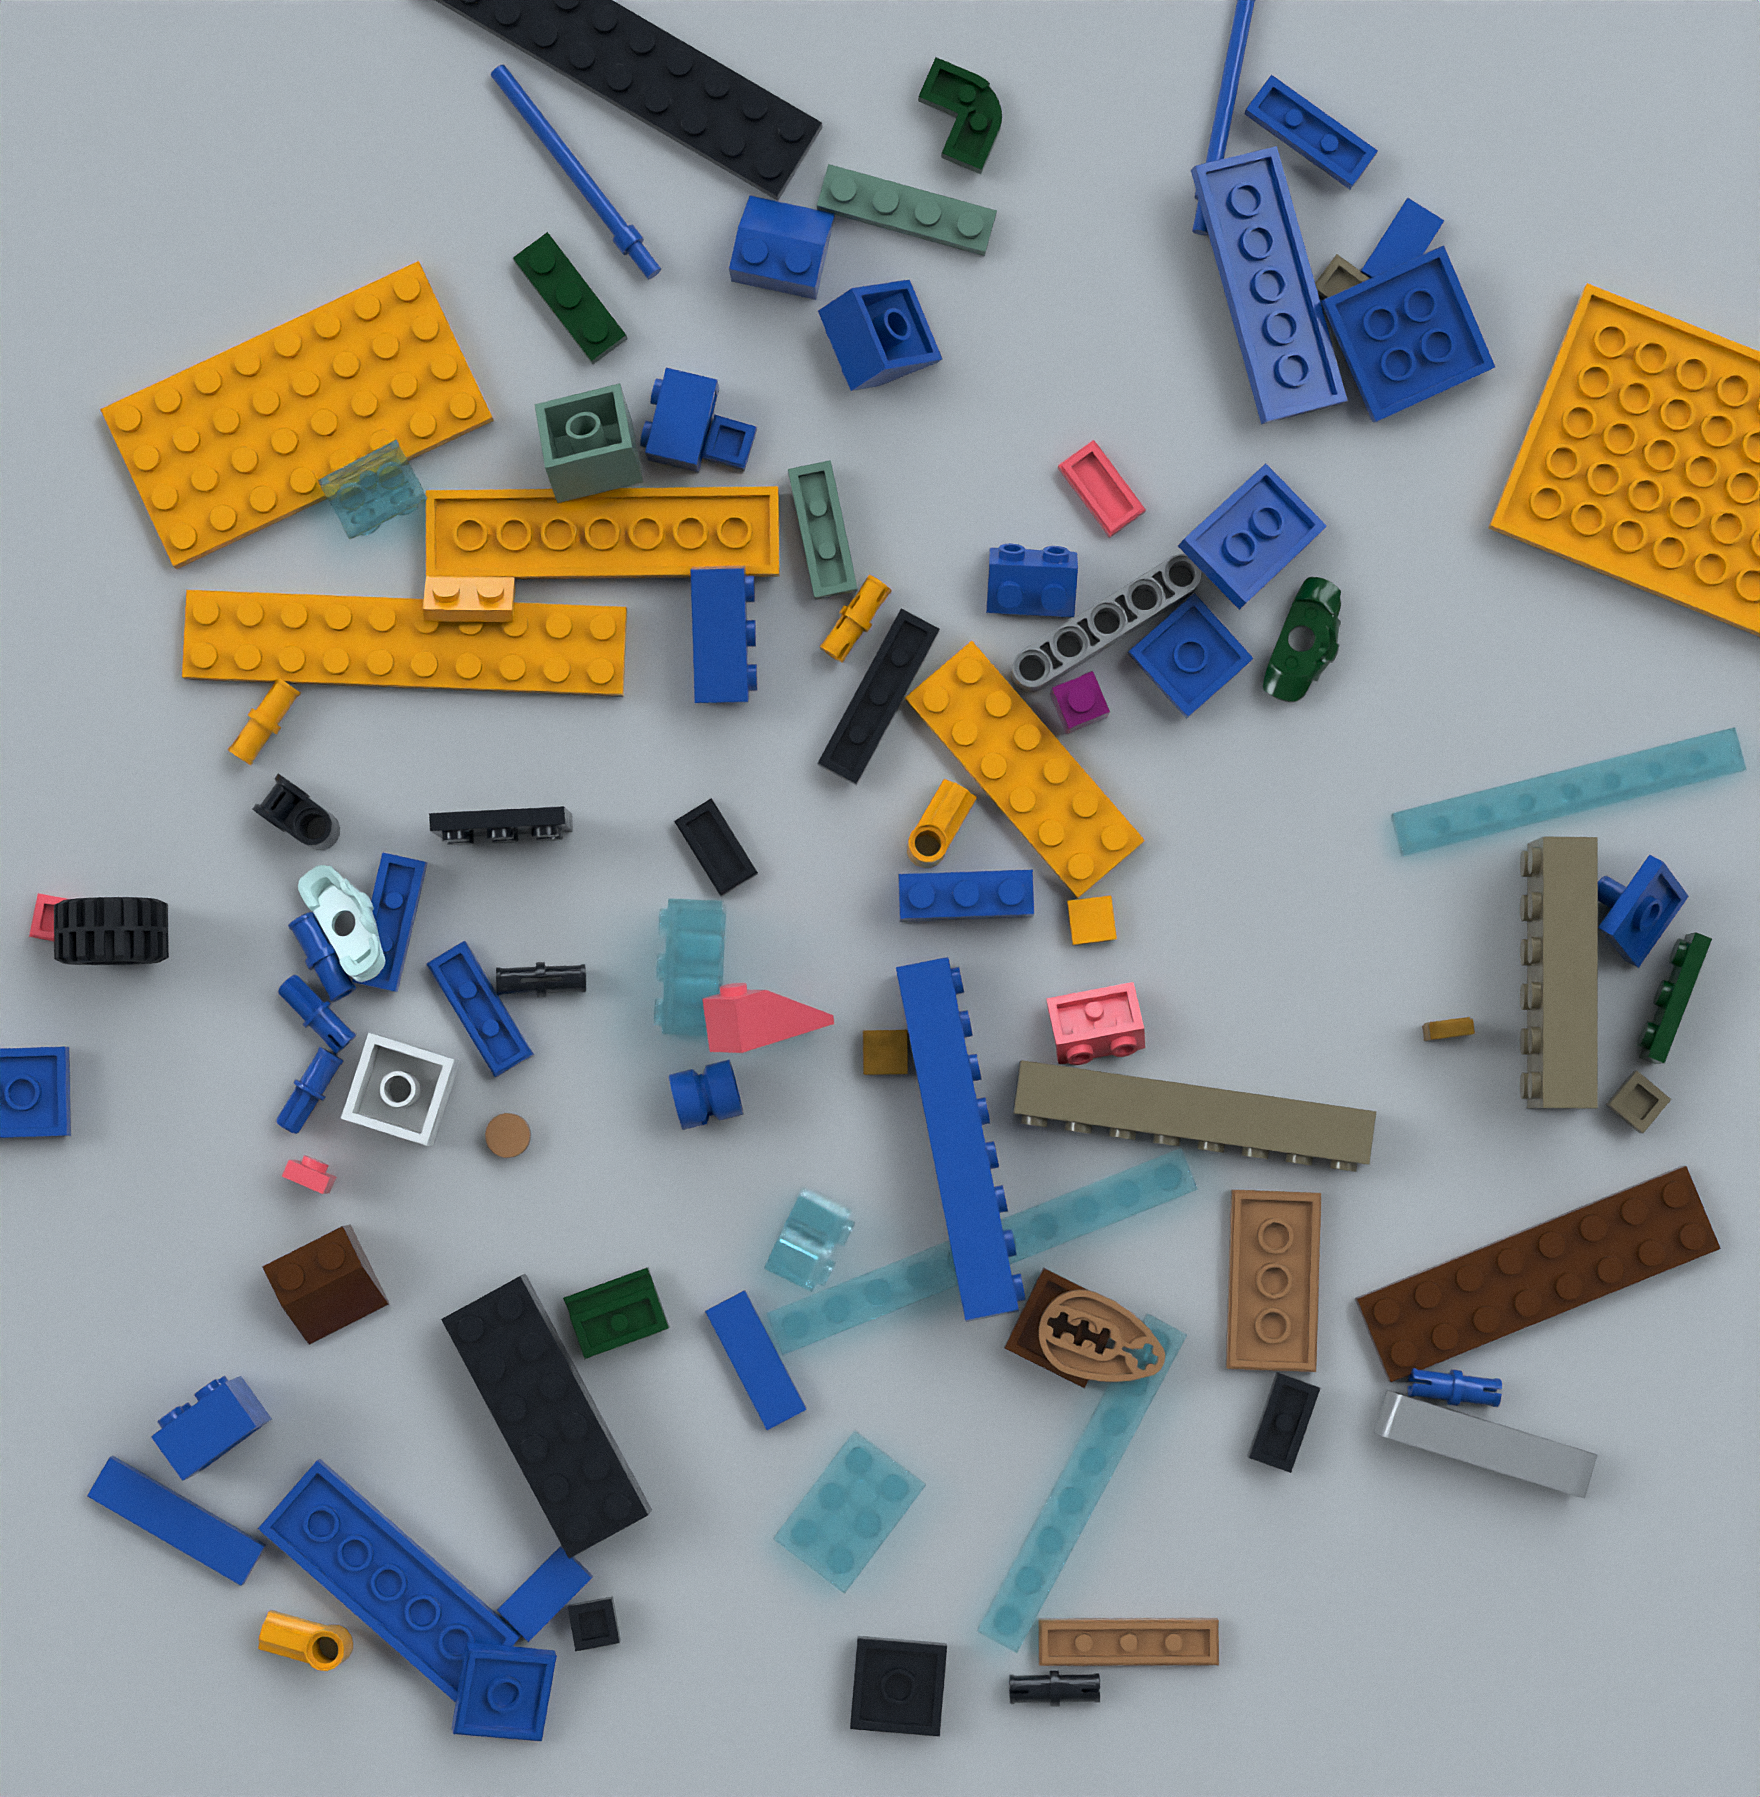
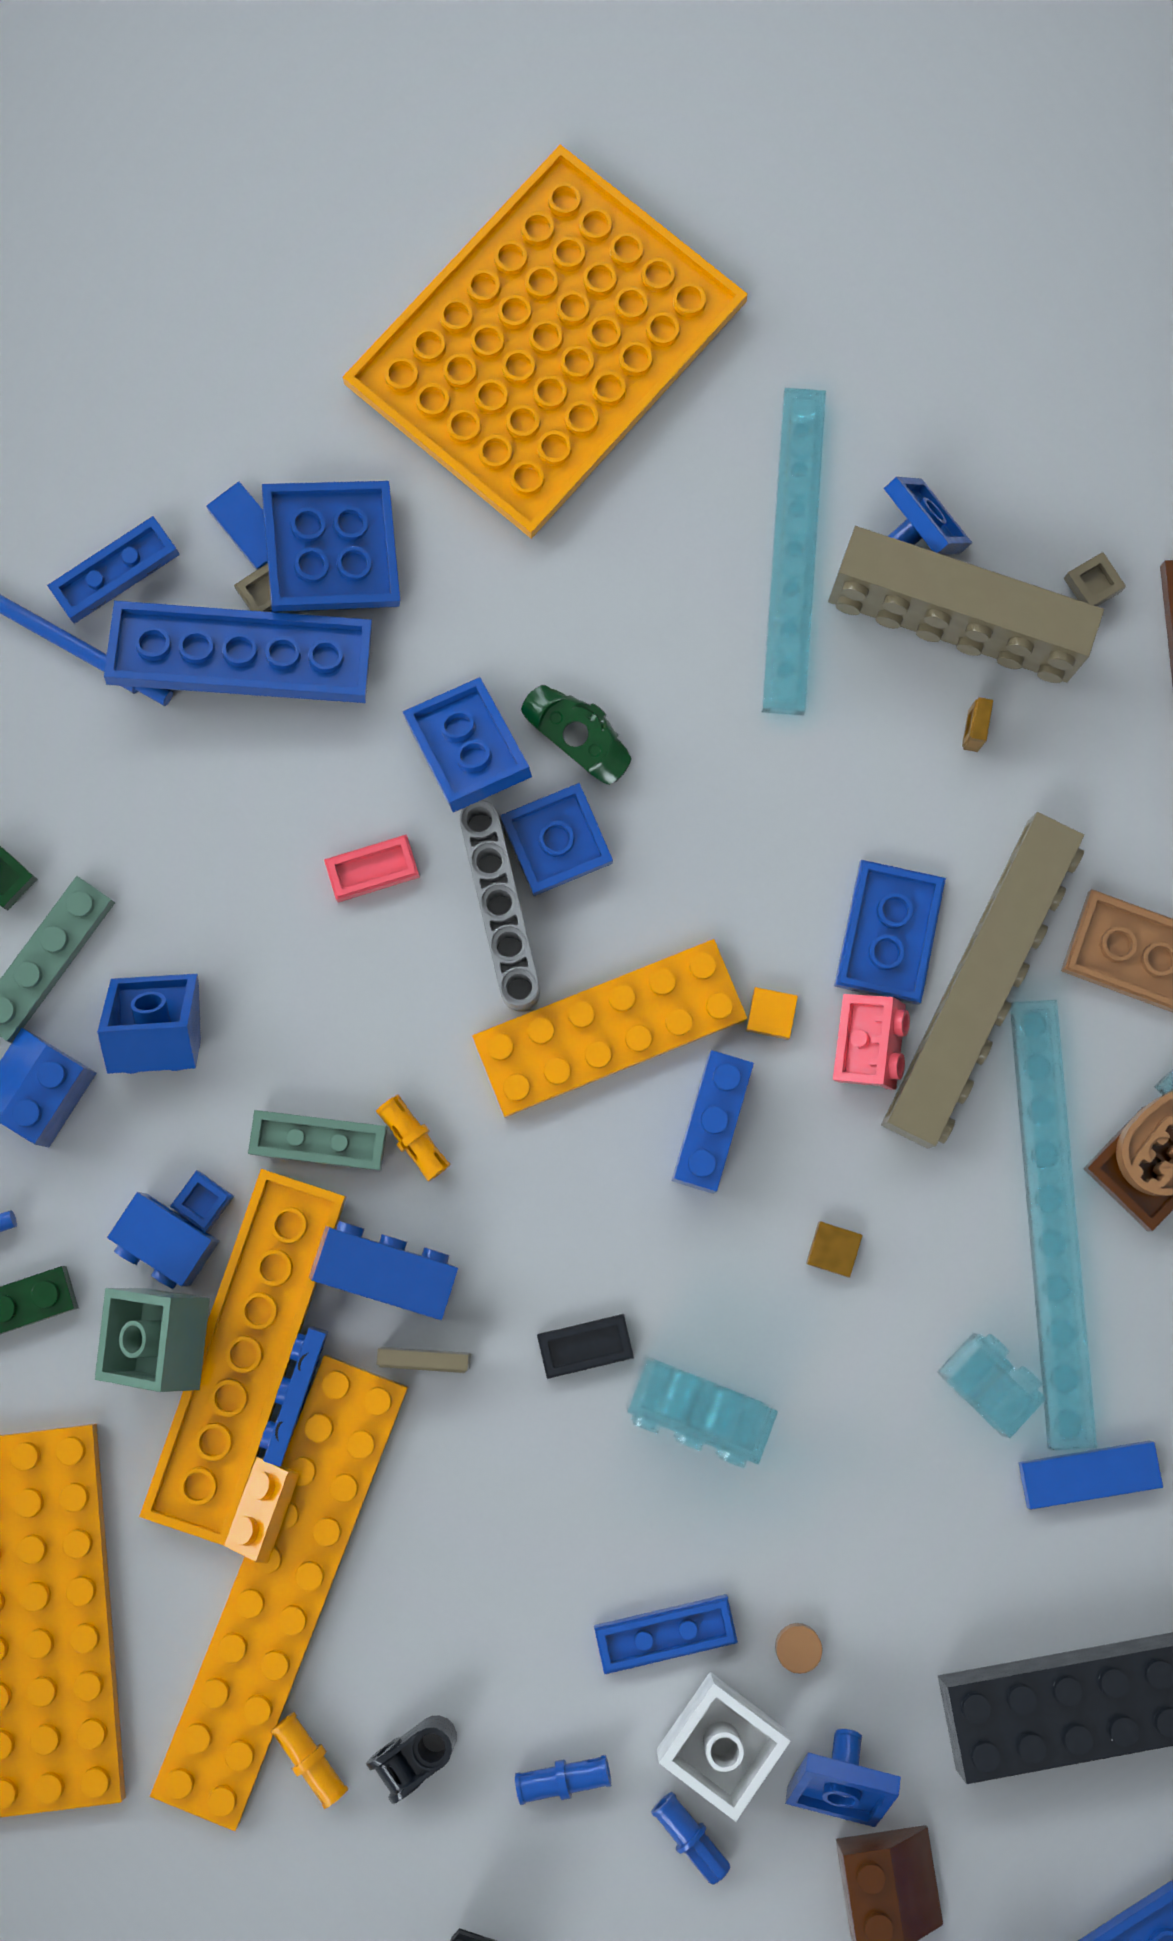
camera: 75 degrees left, 5 degrees down
blue axle [278,975,356,1055] -> none
coral plate [282,1155,337,1194] -> none
light aqua piece [298,865,386,982] -> none
clear light blue bracket [318,439,427,539] -> none
blue plate [352,852,428,992] -> none
black plate [429,806,573,845] -> none
black pin [496,962,586,998] -> none
dark green plate [563,1267,670,1359] -> none
blue wheel [669,1059,744,1130] -> none
coral slope [702,983,834,1053] -> none
black plate [817,608,940,786] -> none
blue brick [896,957,1026,1322] -> none
light orange piece [907,778,977,868] -> none
blue bracket [986,543,1078,617] -> none
magenta brick [1050,671,1110,735] -> none
dark green plate [1637,932,1712,1064] -> none
none -> blue plate [259,1326,329,1467]
none -> dark tan tile [376,1347,471,1373]
none -> blue tile [785,1729,901,1827]
none -> blue tile [834,860,946,1005]

